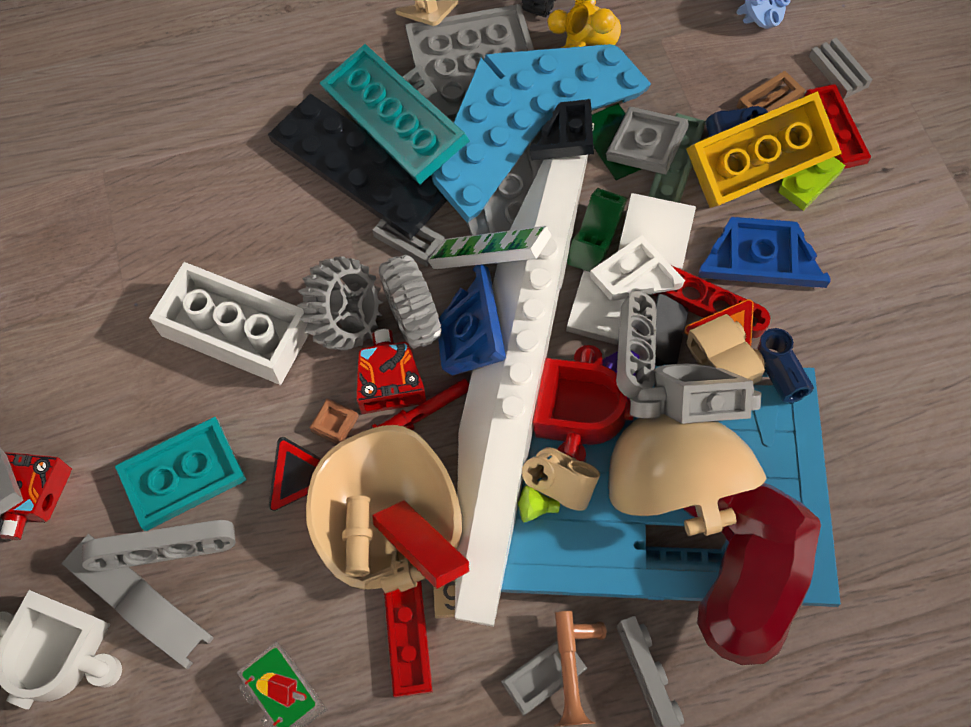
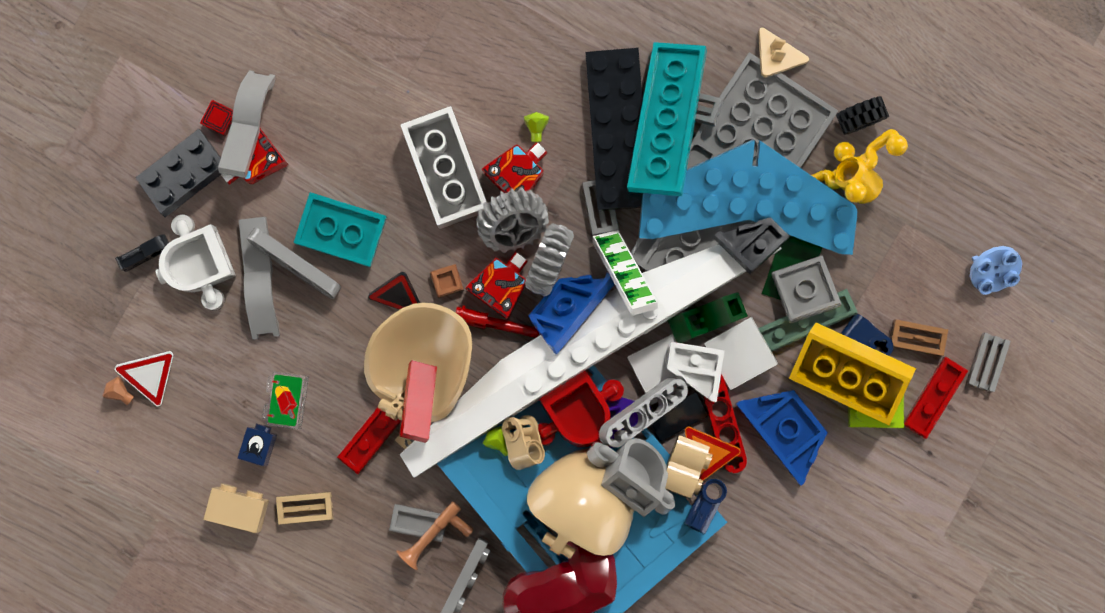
camera: 45 degrees right, 20 degrees up
tan pin [342,495,373,577] -> none
none -> torso [482,142,548,193]
none -> lime rock [524,112,549,142]

